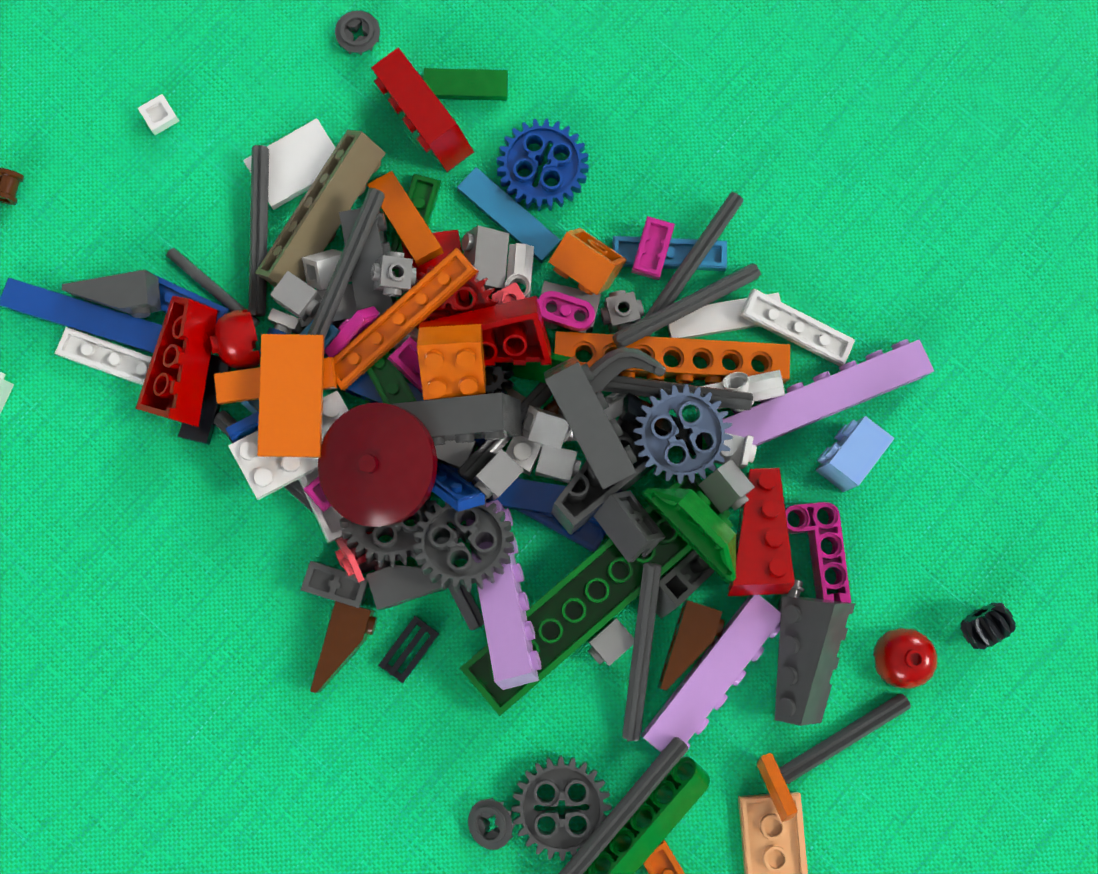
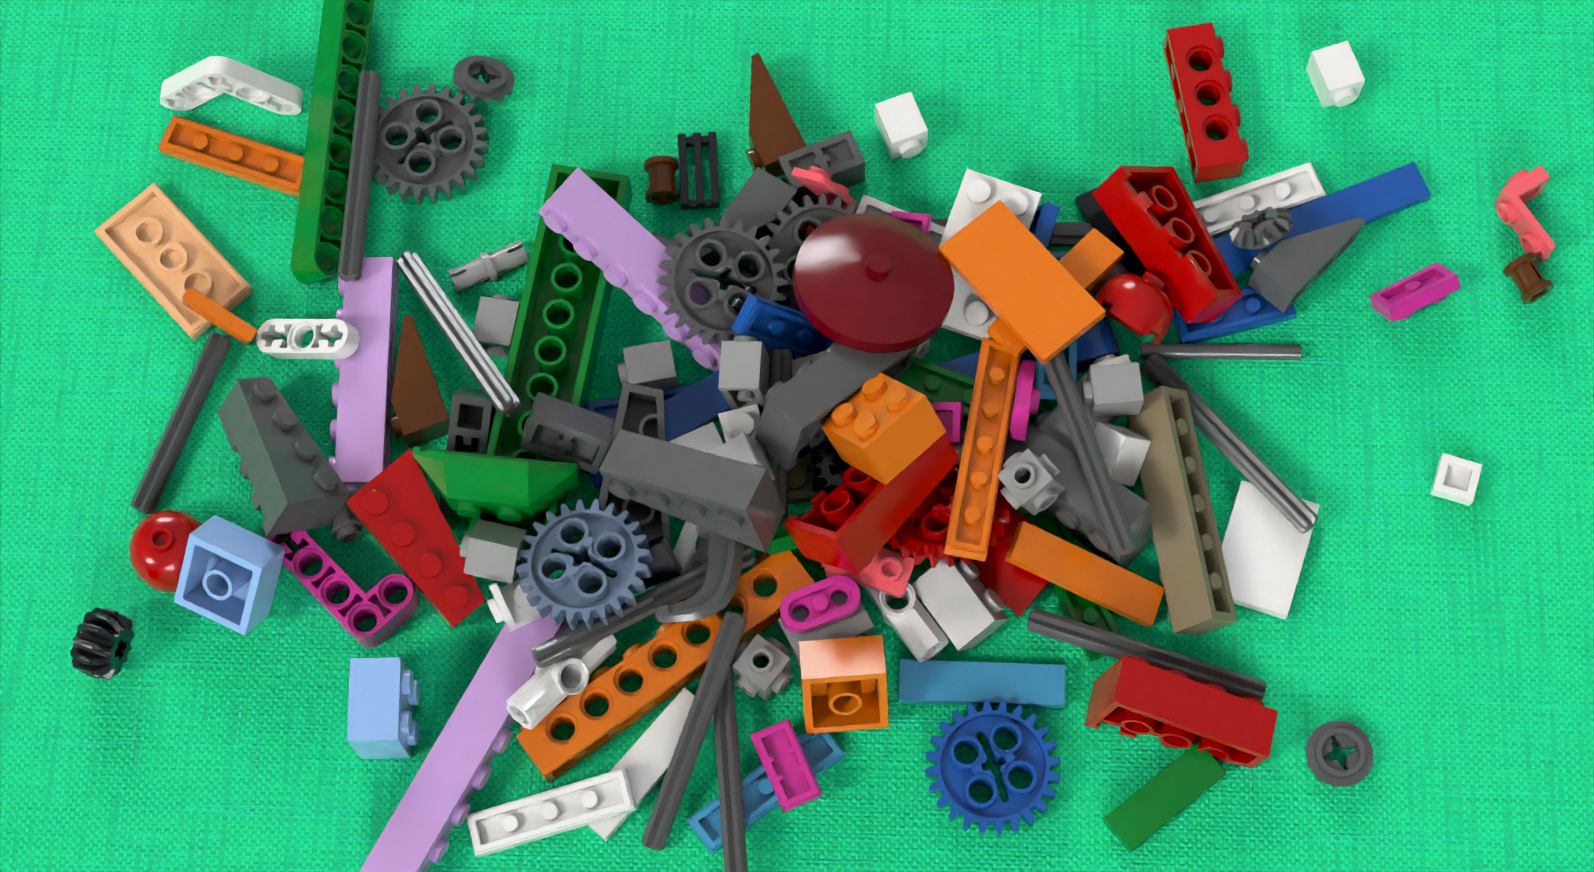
camera: 150 degrees right, 10 degrees down
none -> light blue brick [174,515,286,635]
none -> white beam [256,319,360,359]
none -> light grey pin [448,239,530,293]
none -> light grey brick [617,340,678,390]
none -> reddish brown bush [644,156,680,205]
none -> white brick [875,92,928,160]
none -> dark grey axle [1027,608,1267,701]
none -> red brick [1163,22,1249,184]
none -> dark grey gear [1229,207,1293,249]
none -> dark pink plate [1369,262,1461,322]

